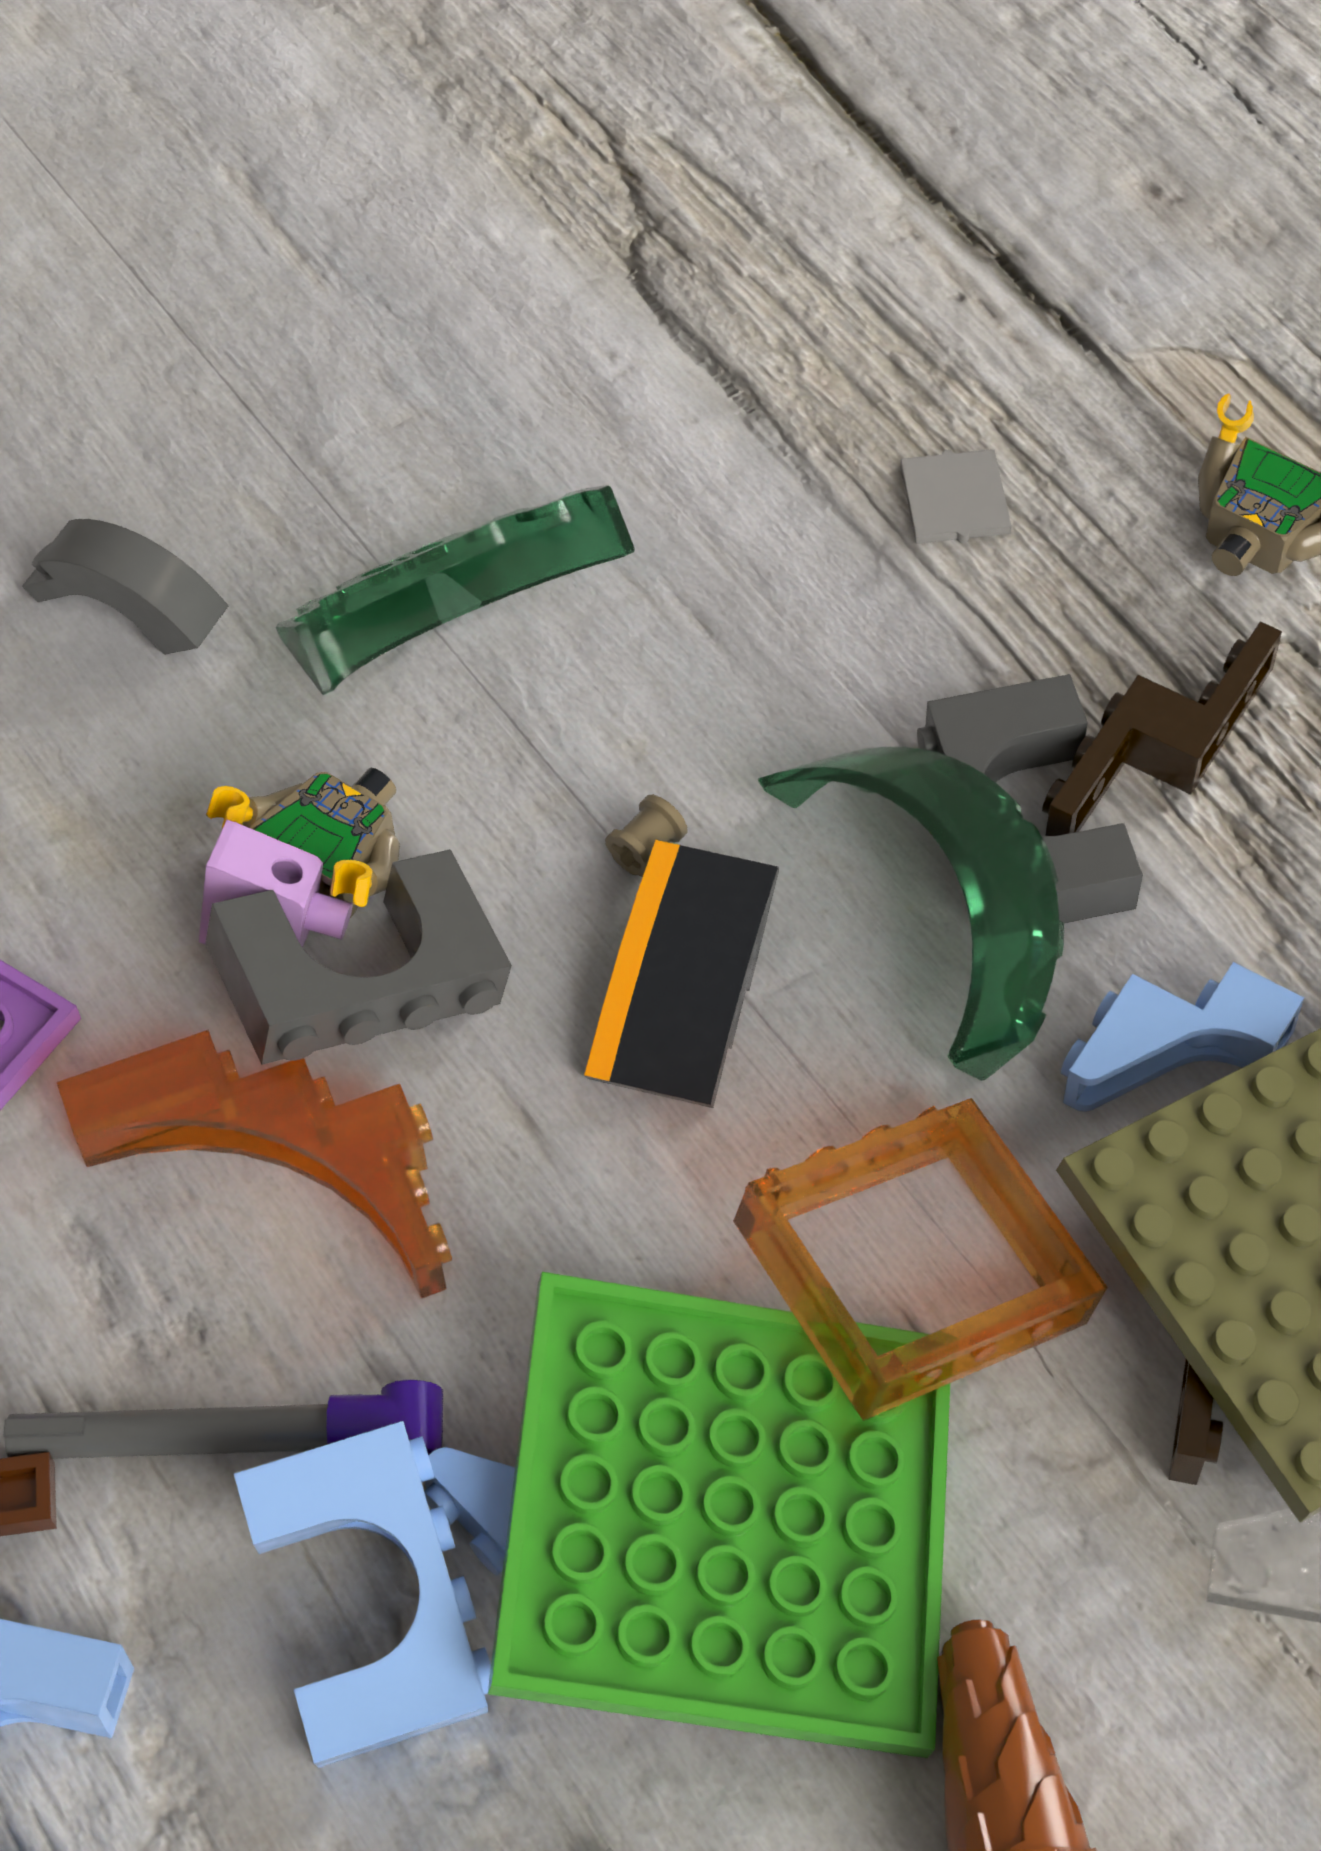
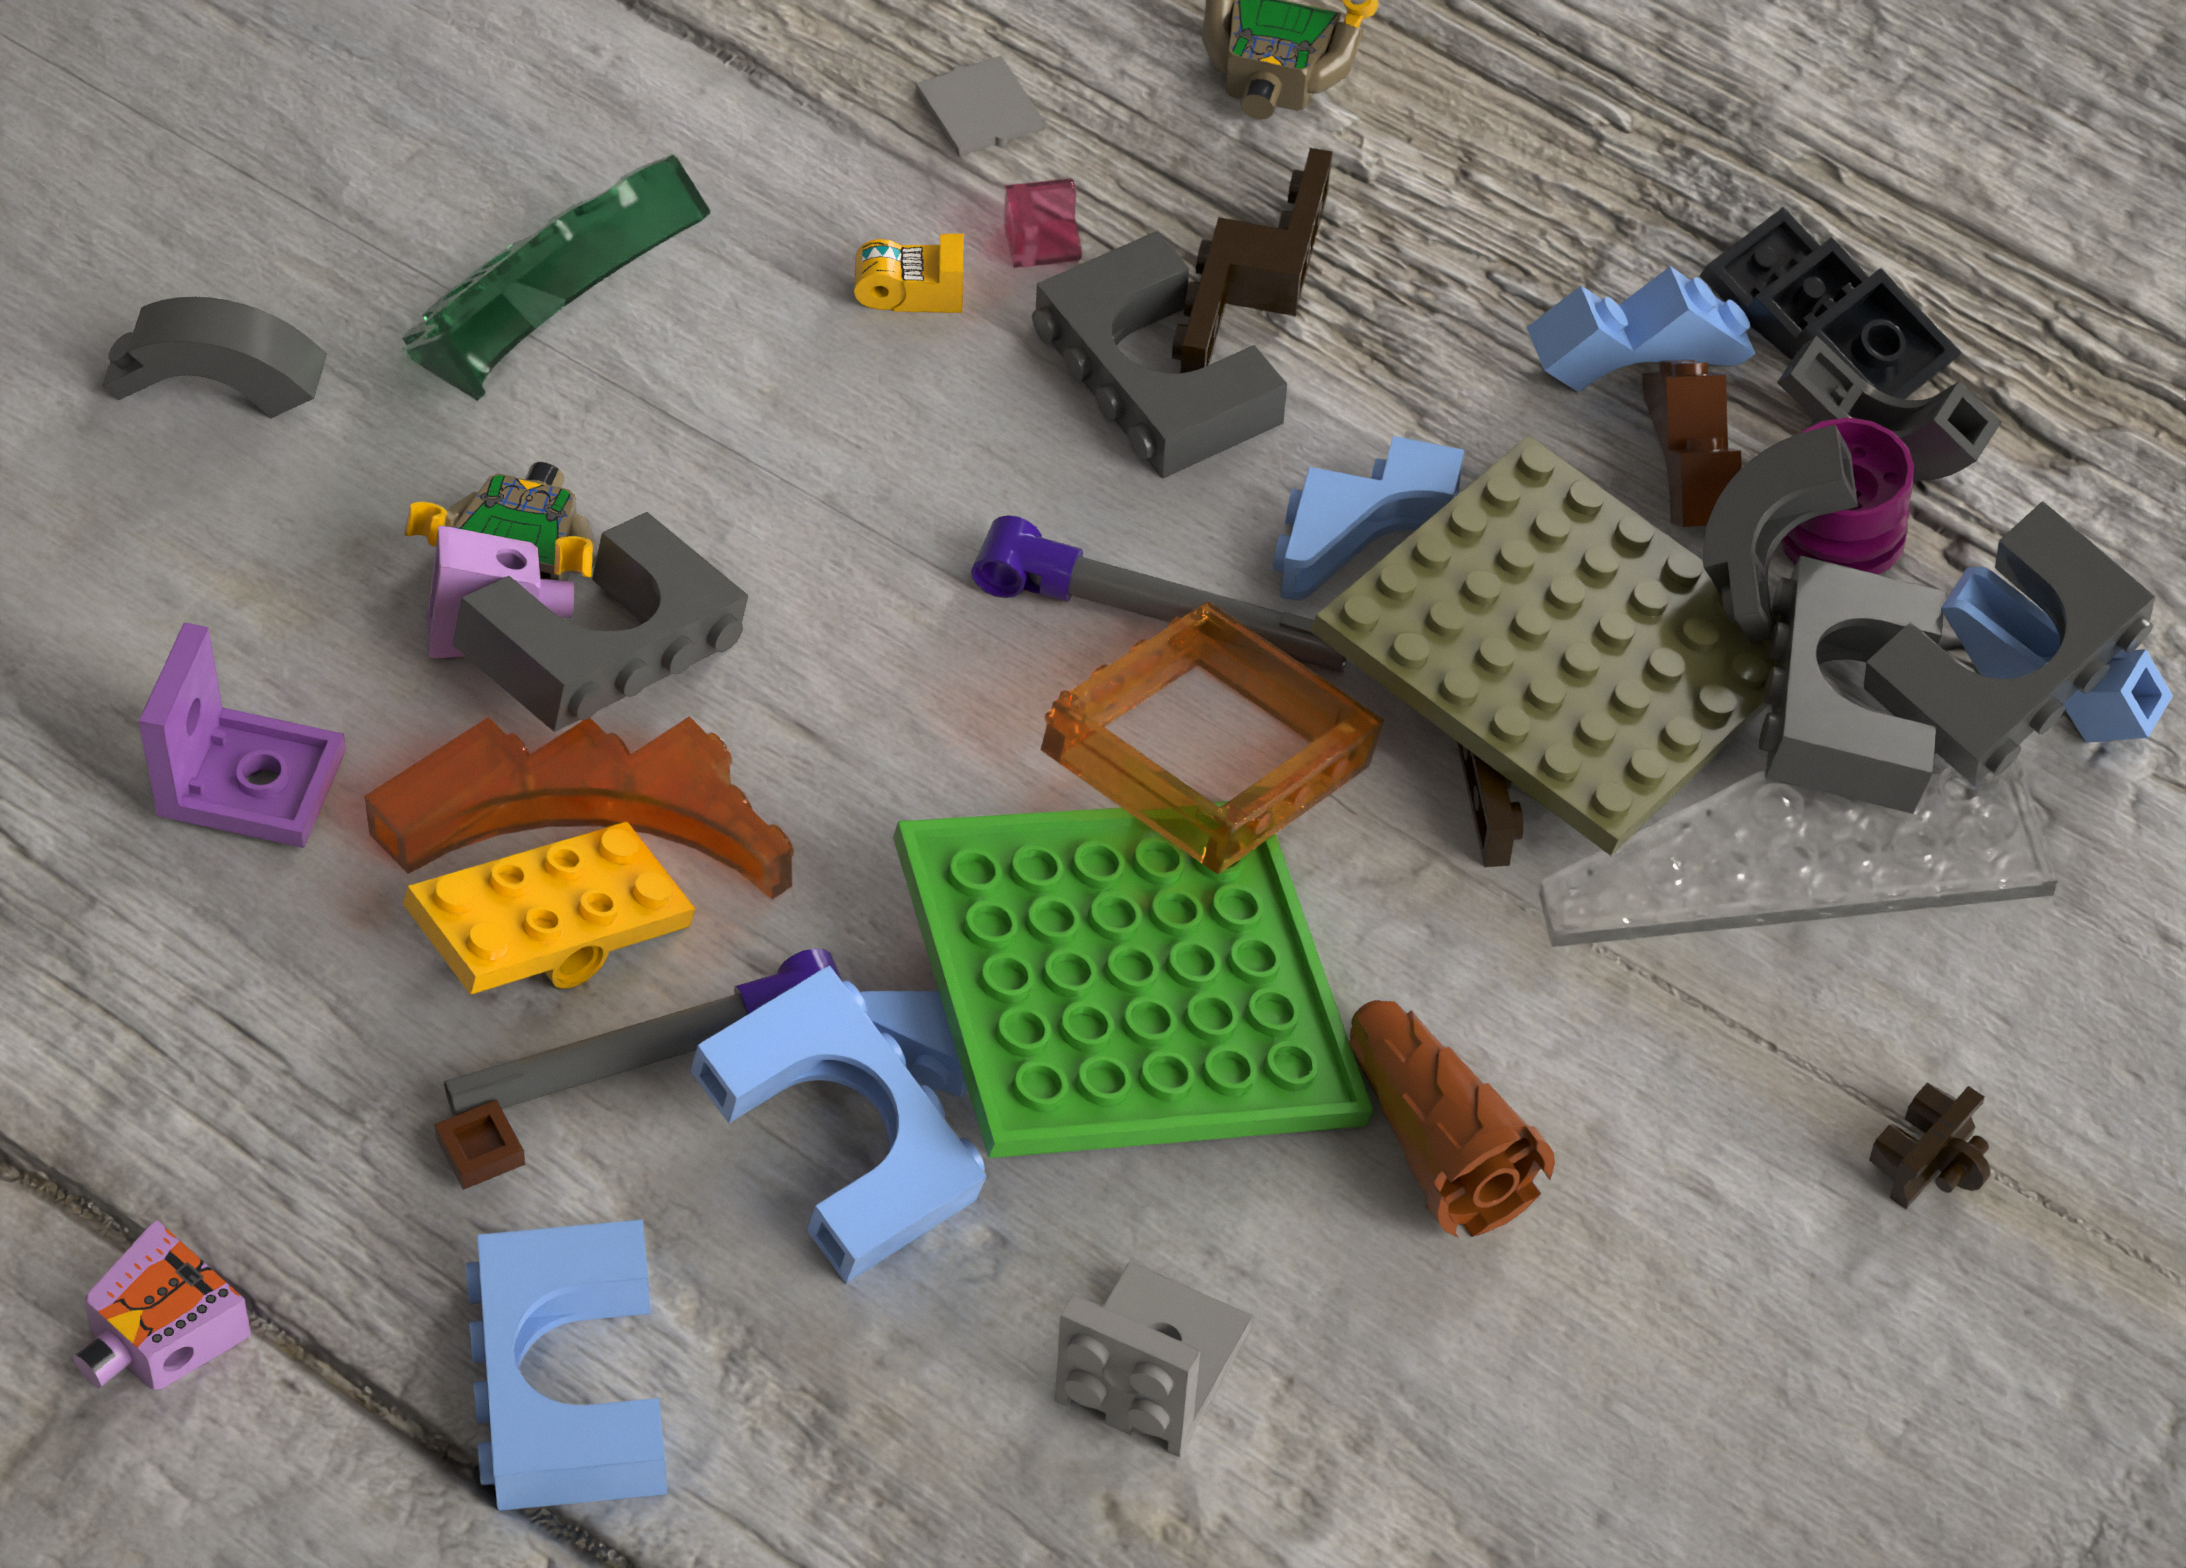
camera: 25 degrees left, 5 degrees down
black slope [584,840,779,1108] -> none
dark tan bush [605,794,688,877] -> none
clear green windscreen [758,747,1064,1081] -> none
none -> yellow plate [403,822,696,995]
none -> yellow leg [854,233,964,313]
none -> piece [971,515,1348,672]
none -> clear pink panel [1004,179,1082,268]

